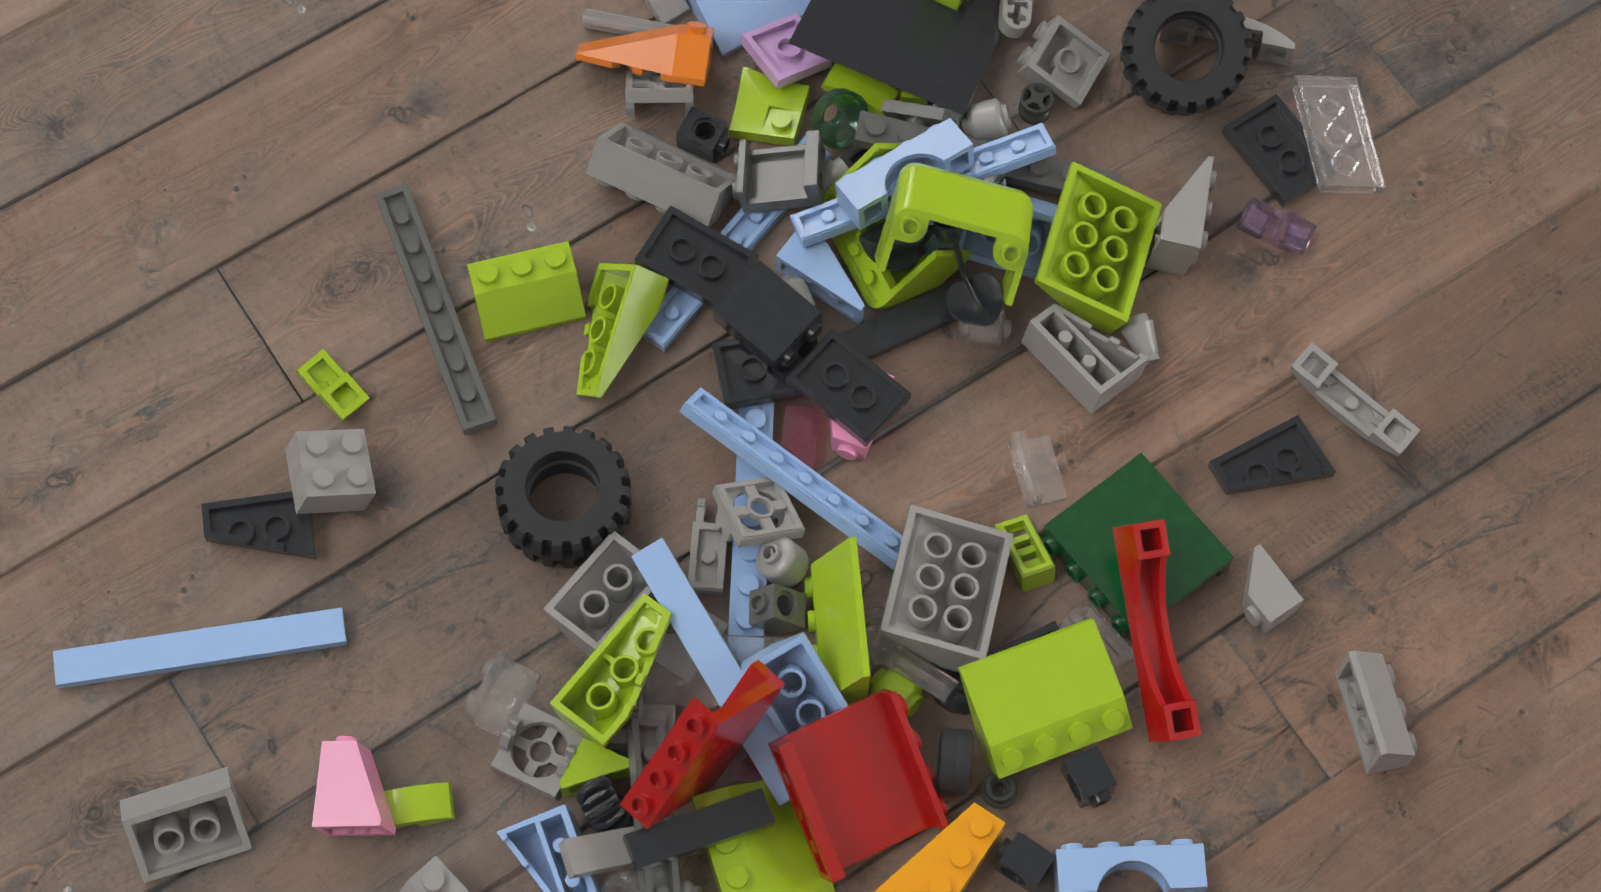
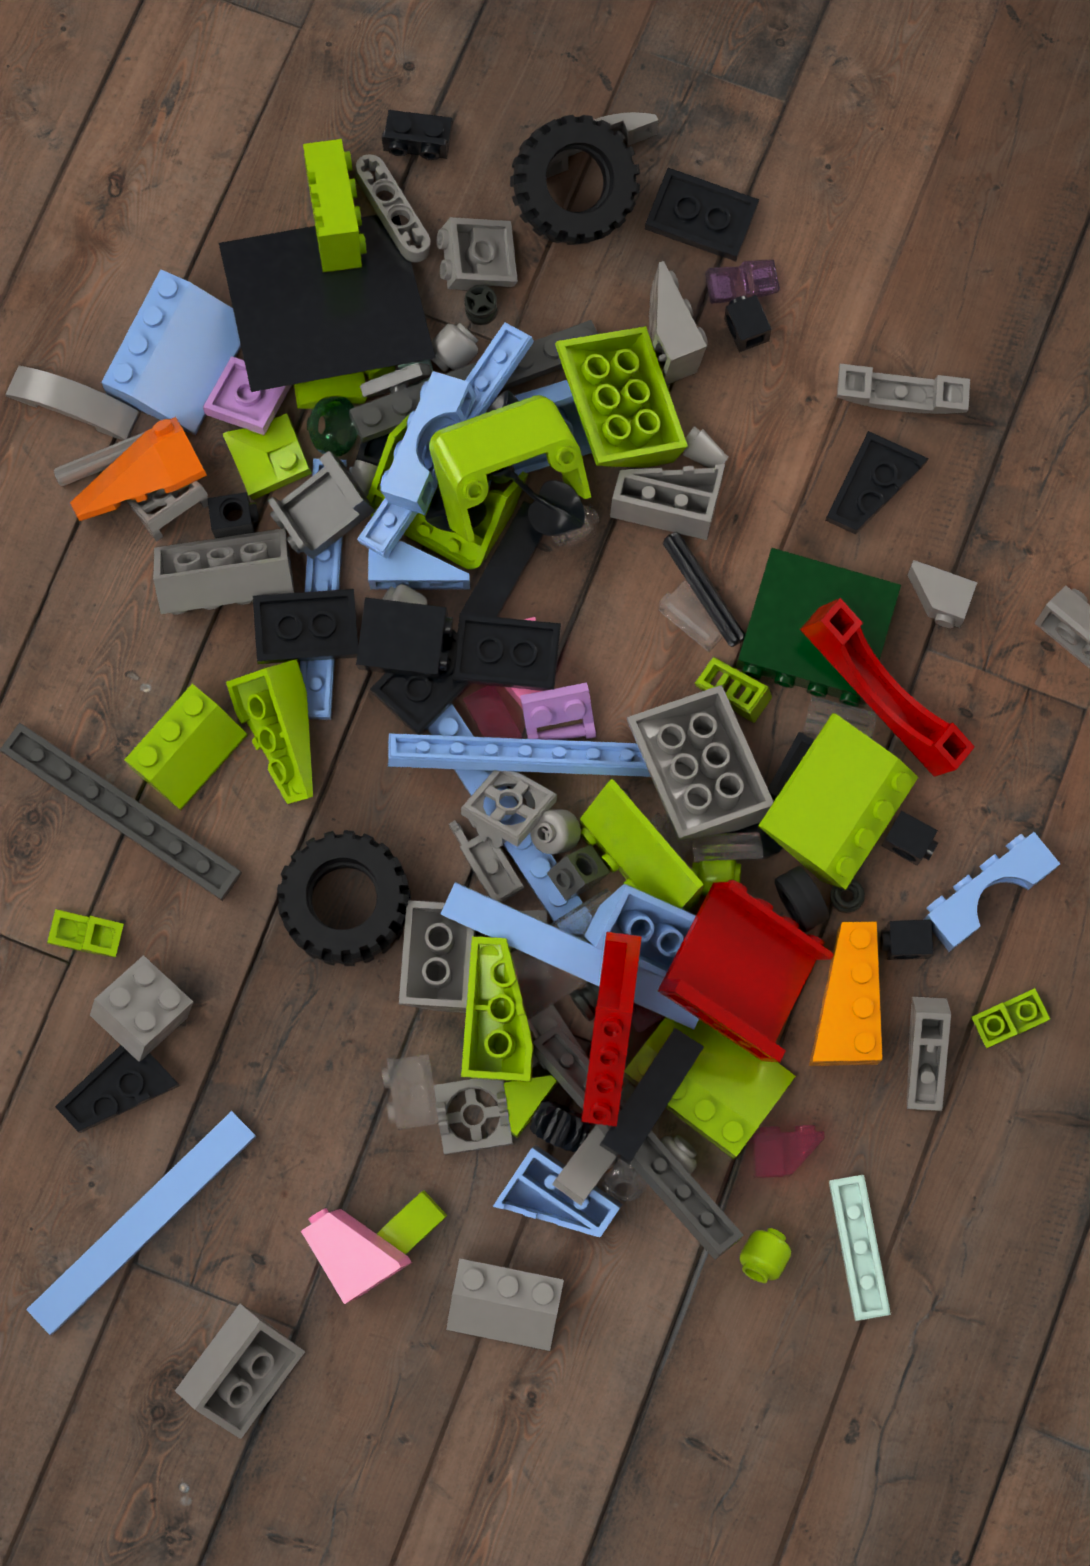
camera: 30 degrees left, 10 degrees up
clear tile [1291,75,1386,194] -> none
none -> lavender plate [520,682,596,740]
none -> black axle [663,532,746,647]
none -> black brick [724,295,772,352]

